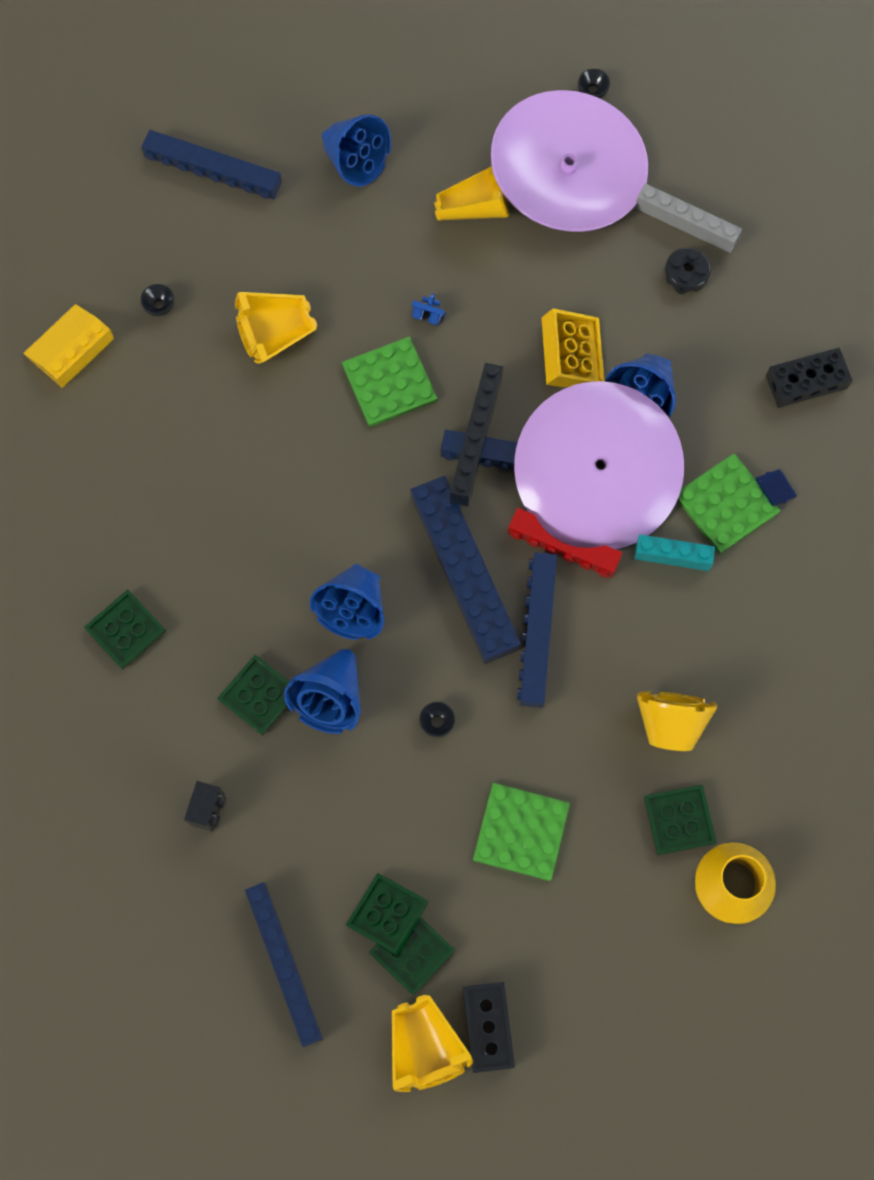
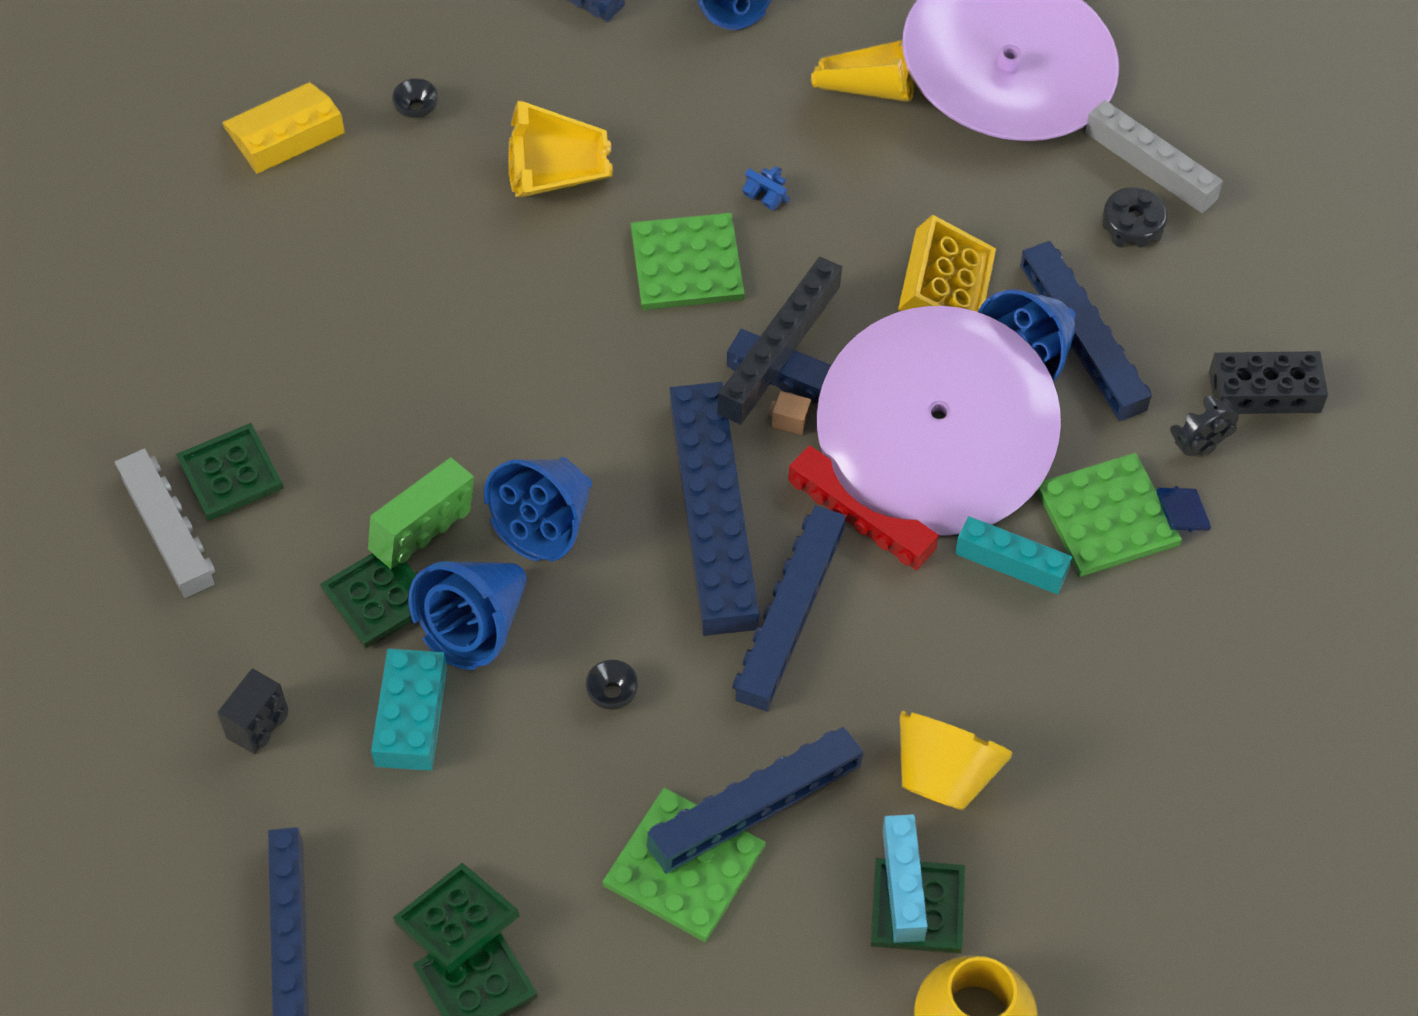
camera: 15 degrees right, 15 degrees down
none -> light grey brick [115,448,216,599]
none -> bright green brick [368,457,474,569]
none -> teal brick [371,649,447,771]
none -> dark blue brick [646,726,863,874]
none -> medium nougat brick [769,391,811,435]
none -> medium azure brick [882,815,927,943]
none -> dark blue brick [1020,241,1152,422]
none -> black plate [1170,395,1239,456]

